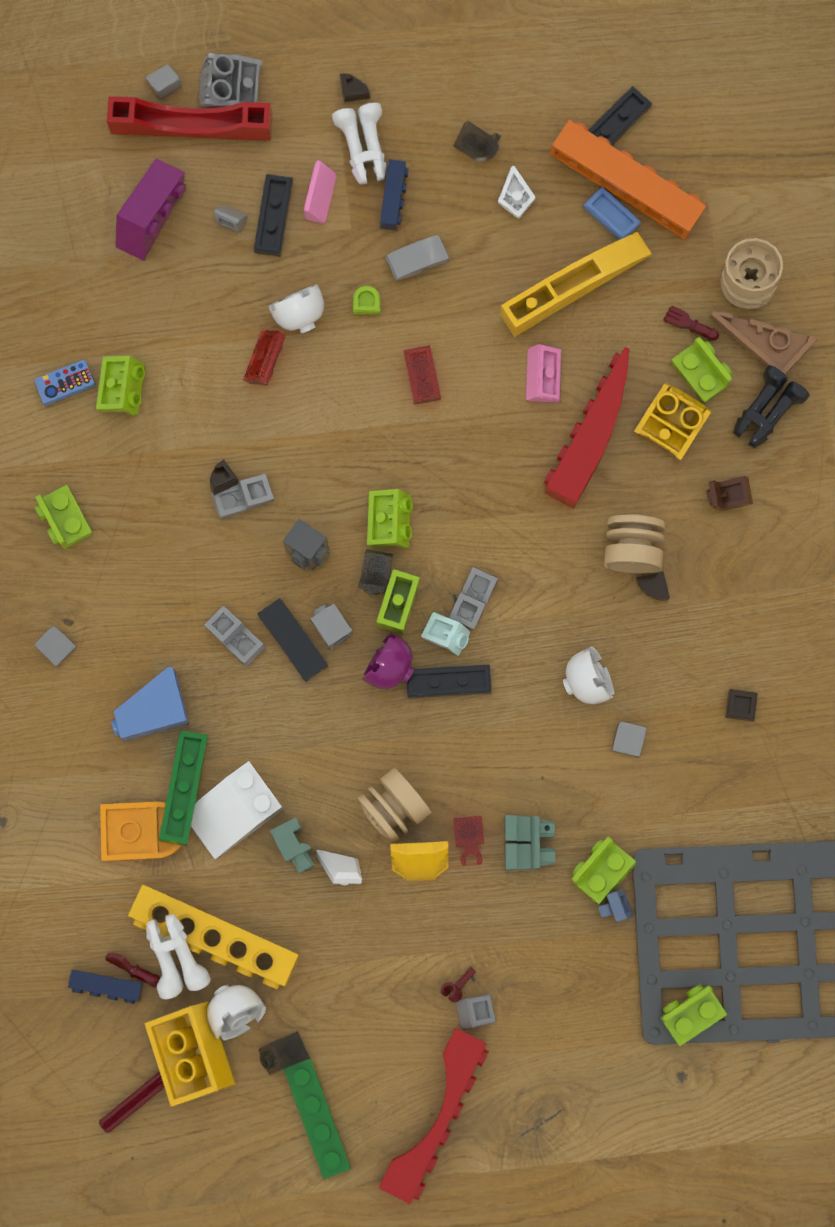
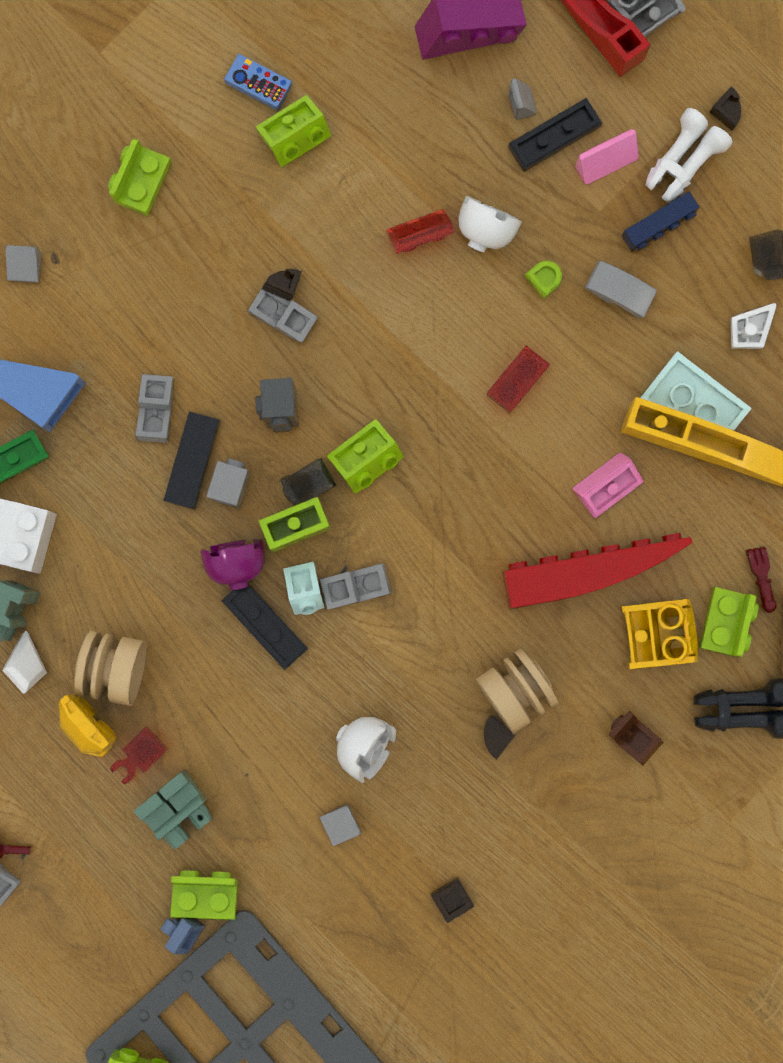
camera: 50 degrees right, 5 degrees up
none -> light aqua wing [640,351,752,431]

